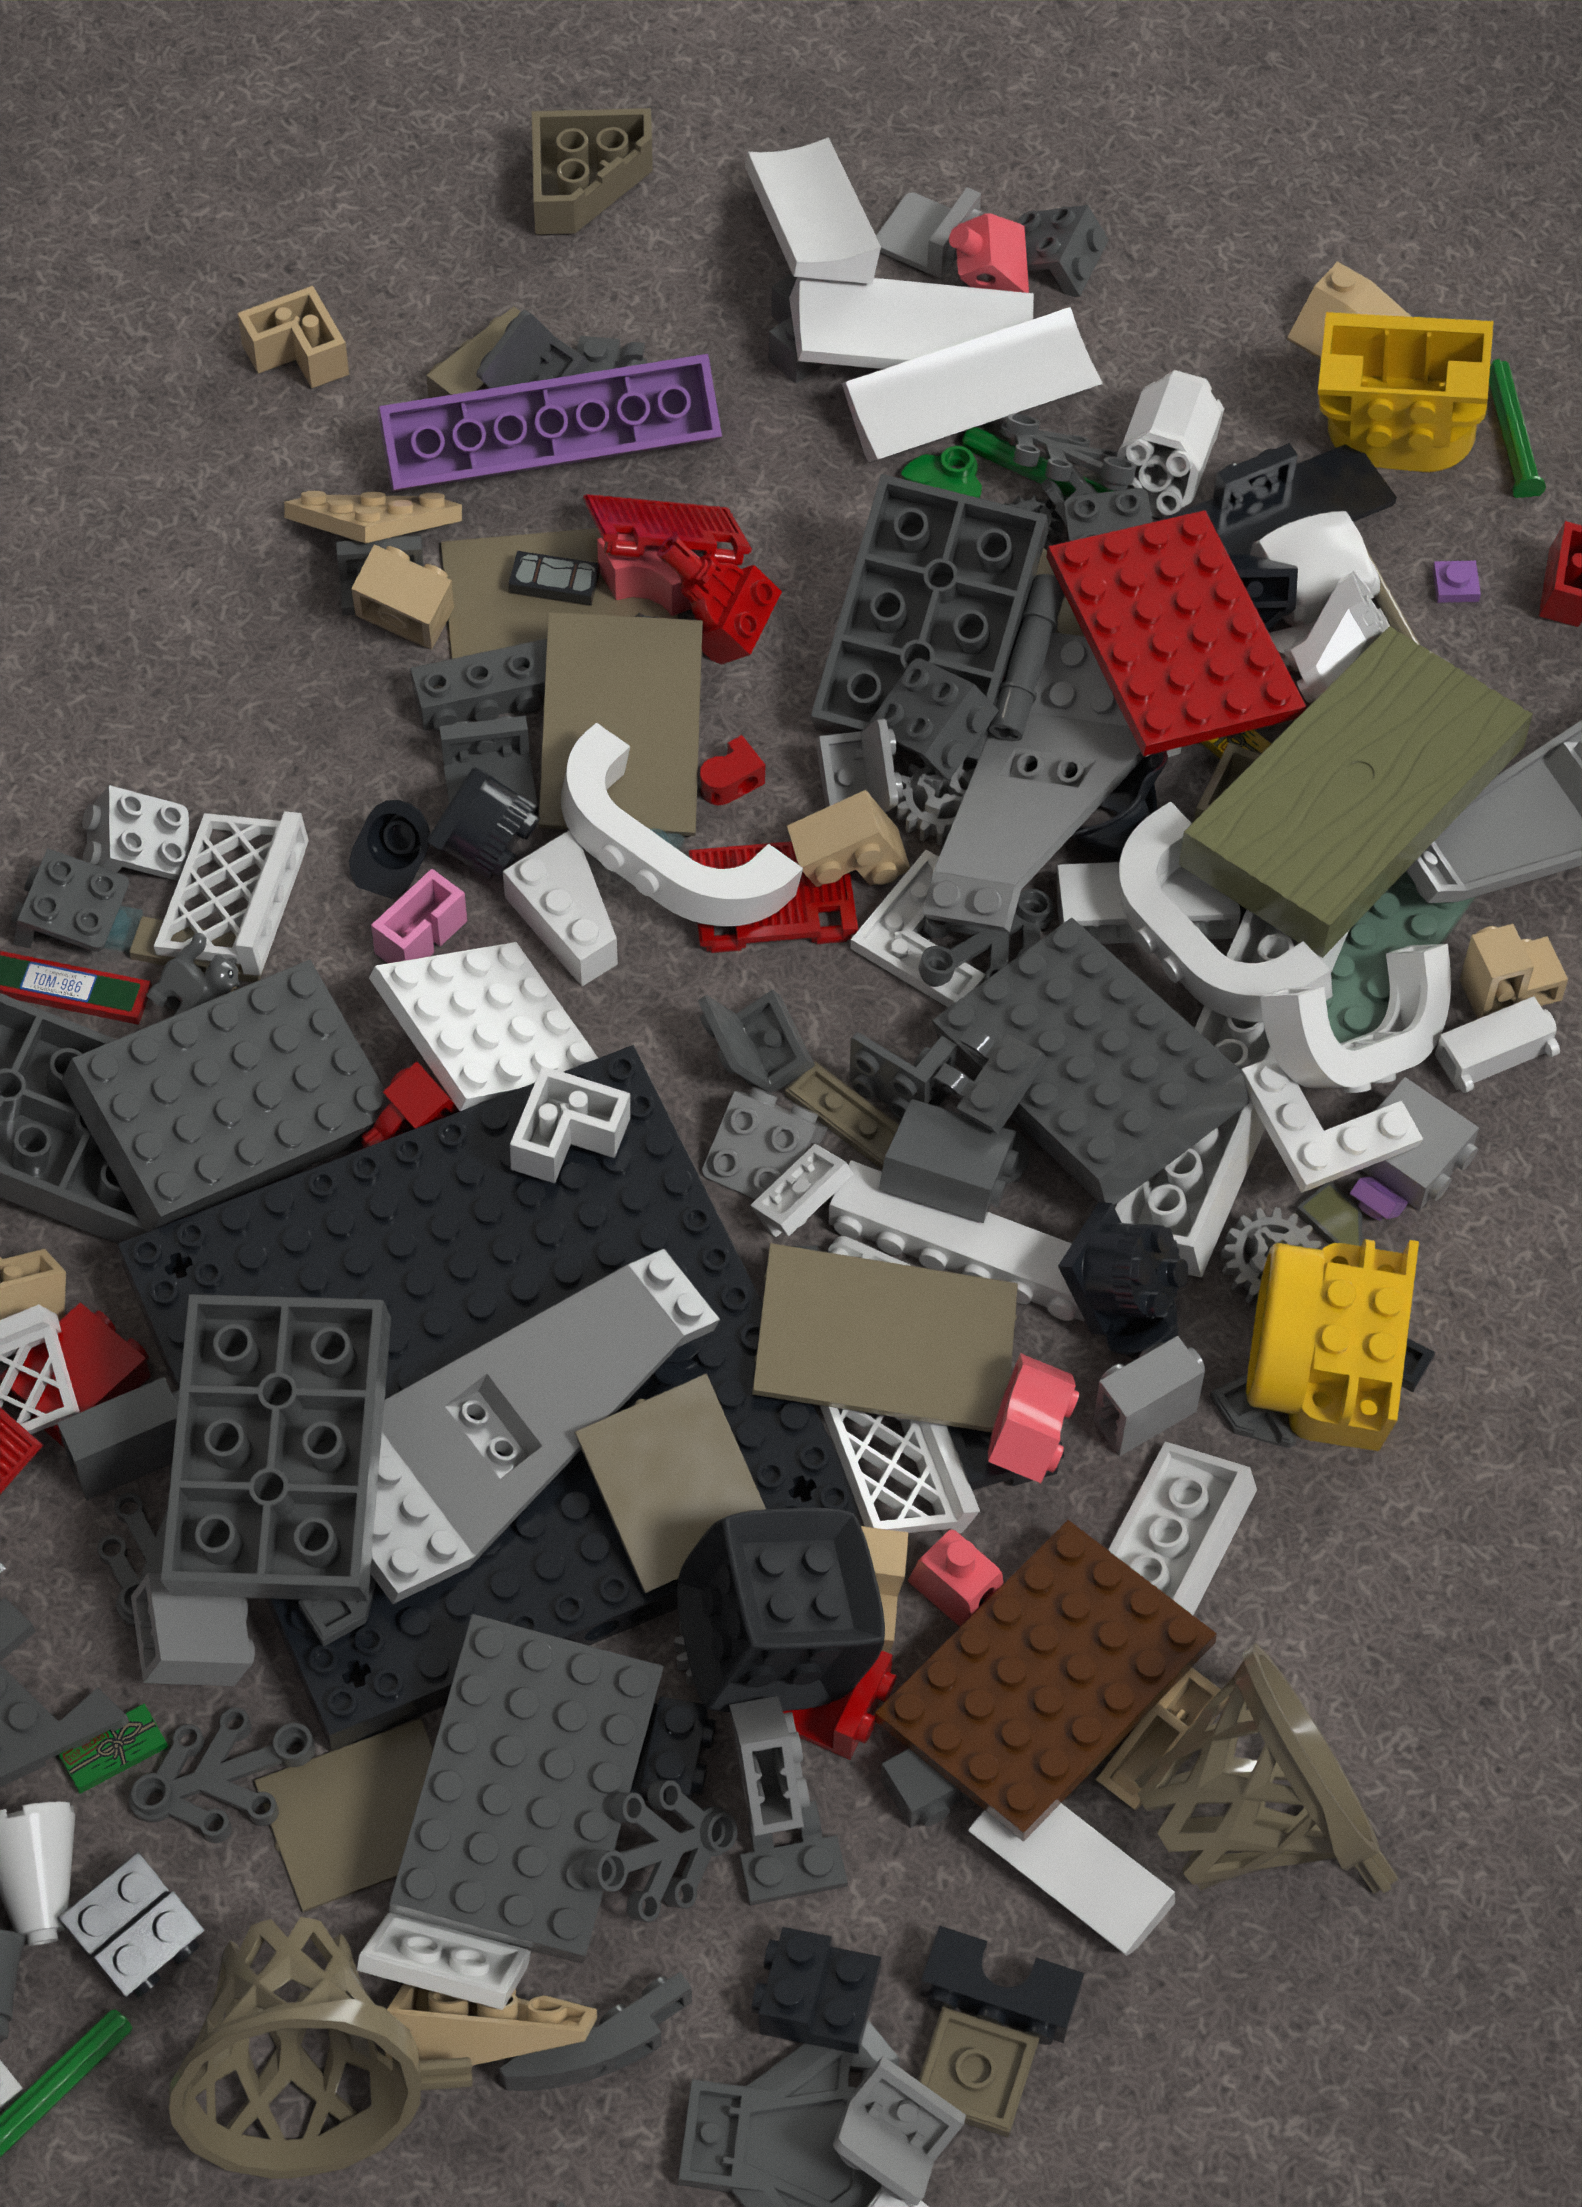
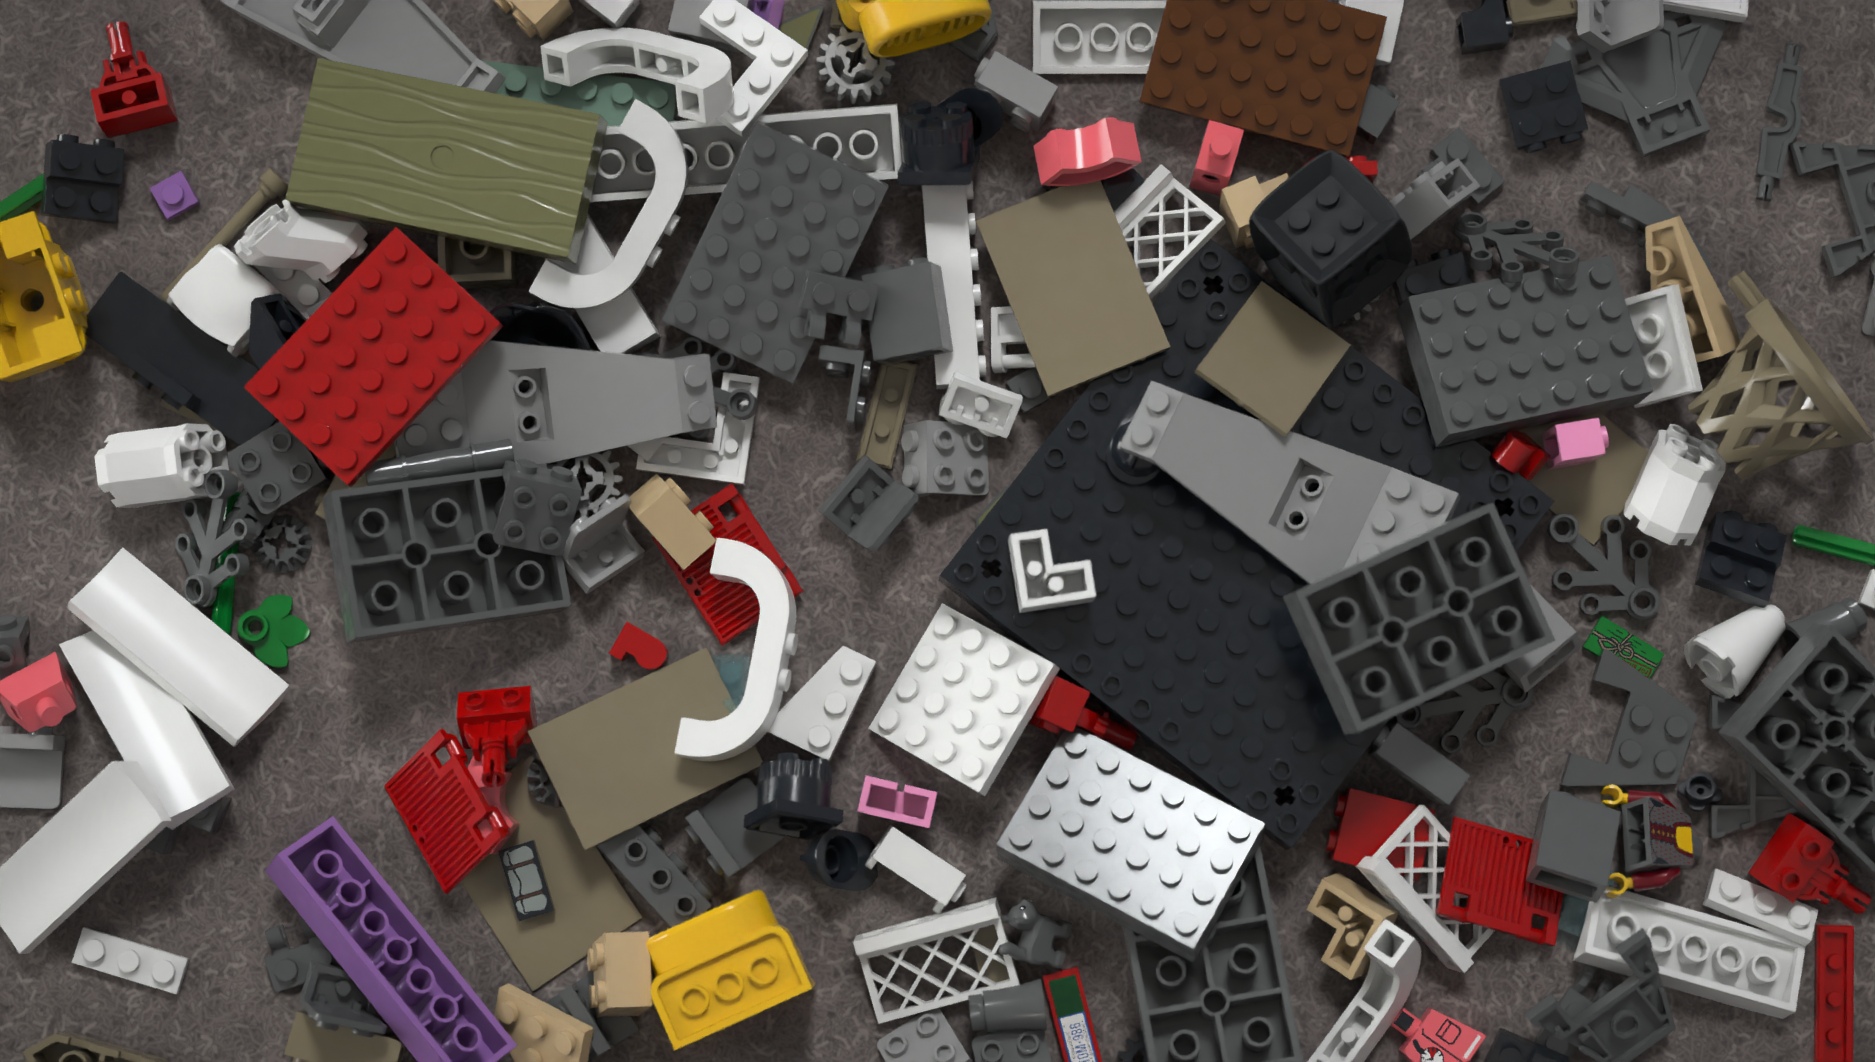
camera: 115 degrees left, 25 degrees up
none -> black plate [41,134,124,223]
none -> white plate [72,927,190,994]
none -> yellow brick [646,890,816,1050]
none -> white brick [865,825,966,914]
none -> dark grey plant [968,978,1047,1032]
none -> red leg [1491,430,1551,481]
none -> bright pink piece [1542,418,1609,470]
none -> white brick [1624,424,1726,545]

